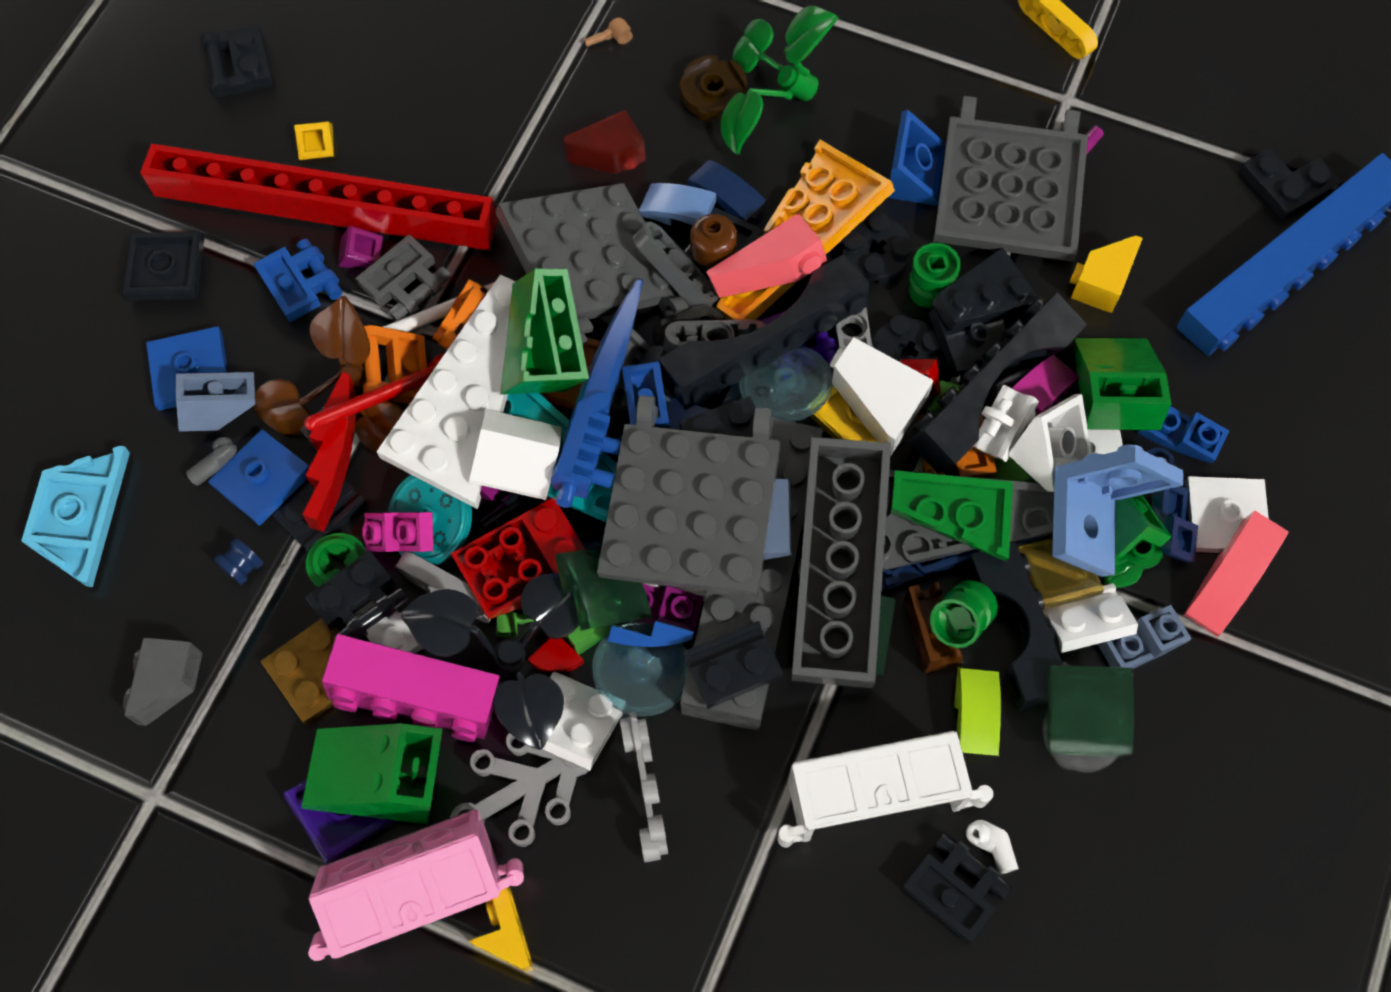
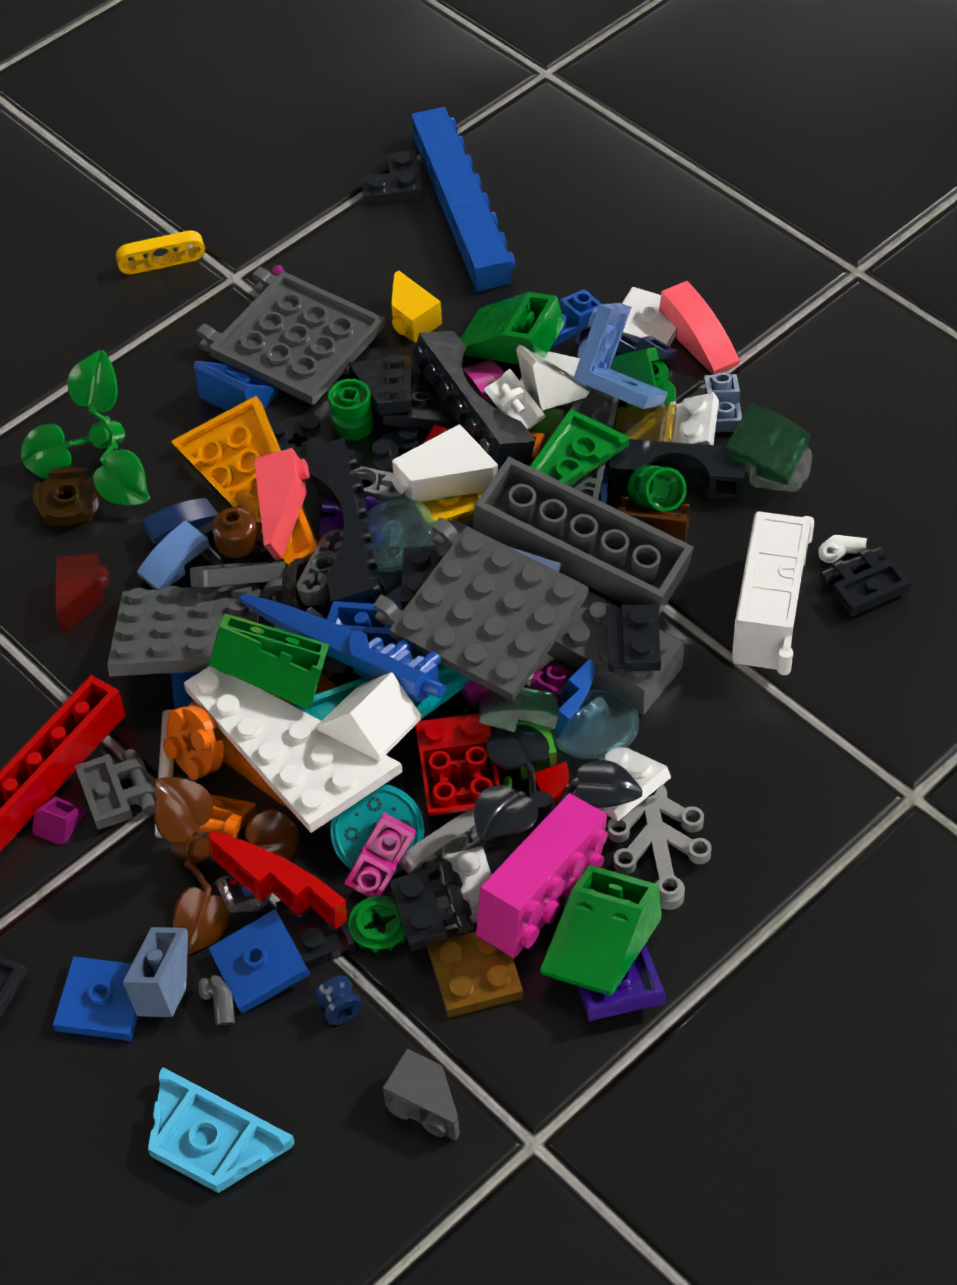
camera: 65 degrees left, 15 degrees down
blue plate [253,239,343,323] -> none
red piece [304,352,446,431] -> none
bright pink container [308,809,524,961] -> none
yellow slope [468,887,534,972] -> none
light grey plant [620,712,668,863] -> none
lime slope [954,667,1001,756] -> none

